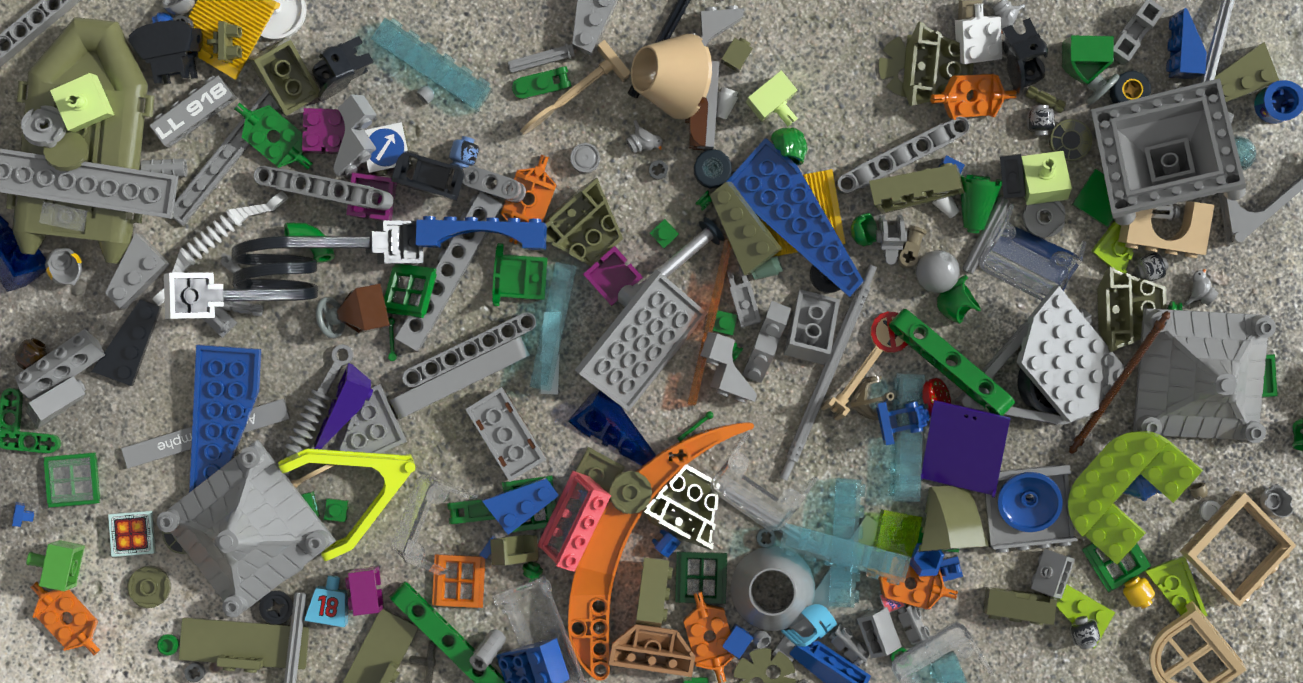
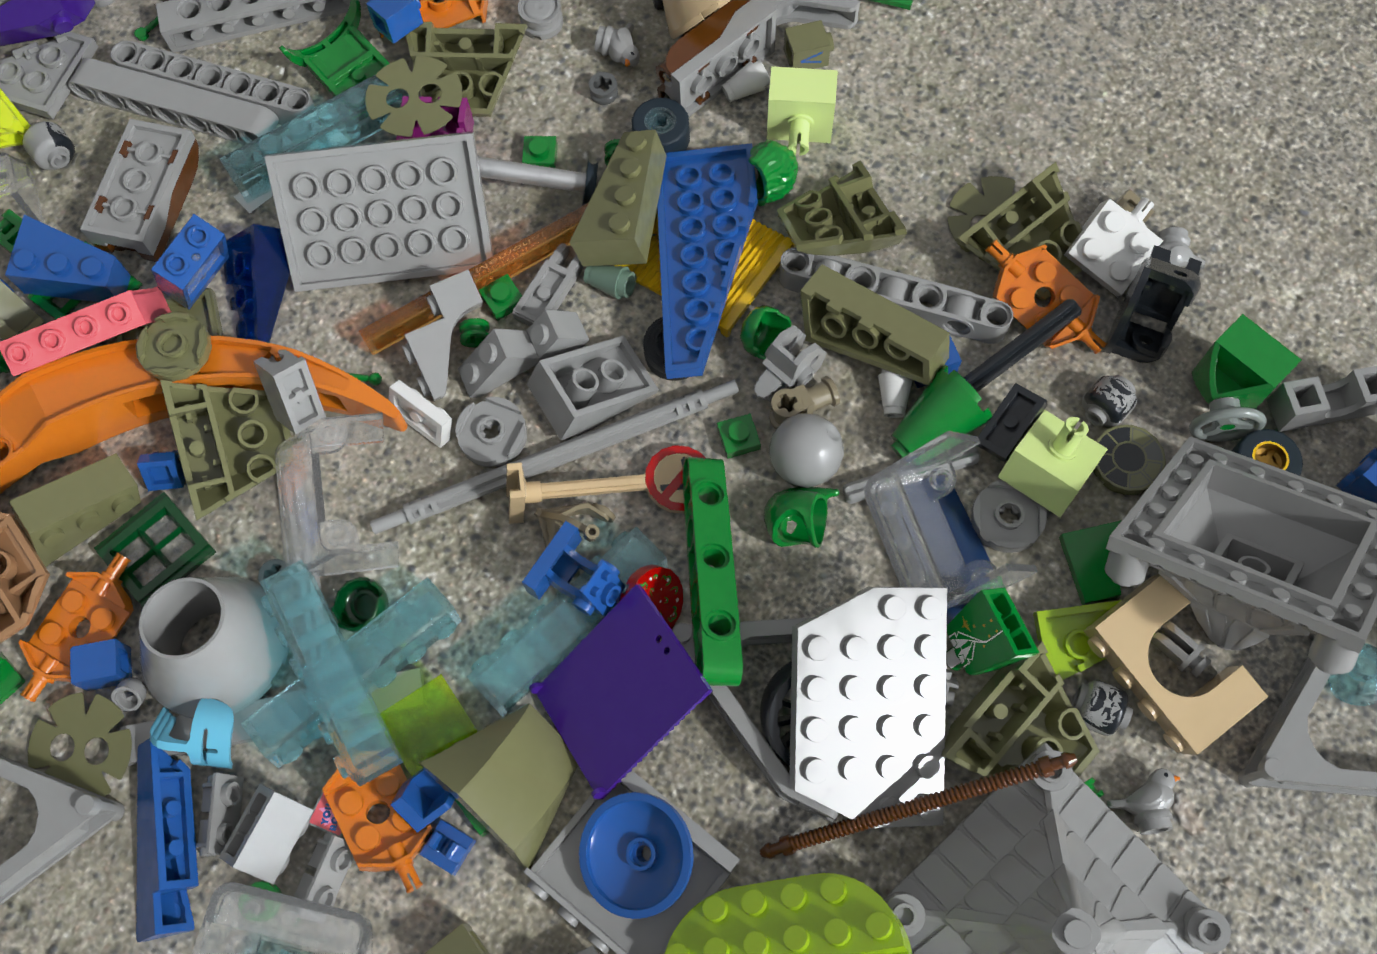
camera: 50 degrees right, 20 degrees down
olive axle [1025,86,1066,113] -> none
none -> light grey head [22,121,75,170]
none -> blue window [151,214,229,310]
none -> light grey hinge [253,350,326,434]
none -> dark green hair [331,577,389,634]
none -> olive piece [365,56,462,137]
none -> white plate [389,380,452,448]
none -> light grey plate [455,397,528,467]
none -> green plate [717,413,761,459]
none -> olive wedge [777,160,907,256]
none -> green torso [946,588,1040,676]
none -> black axle [963,299,1082,392]

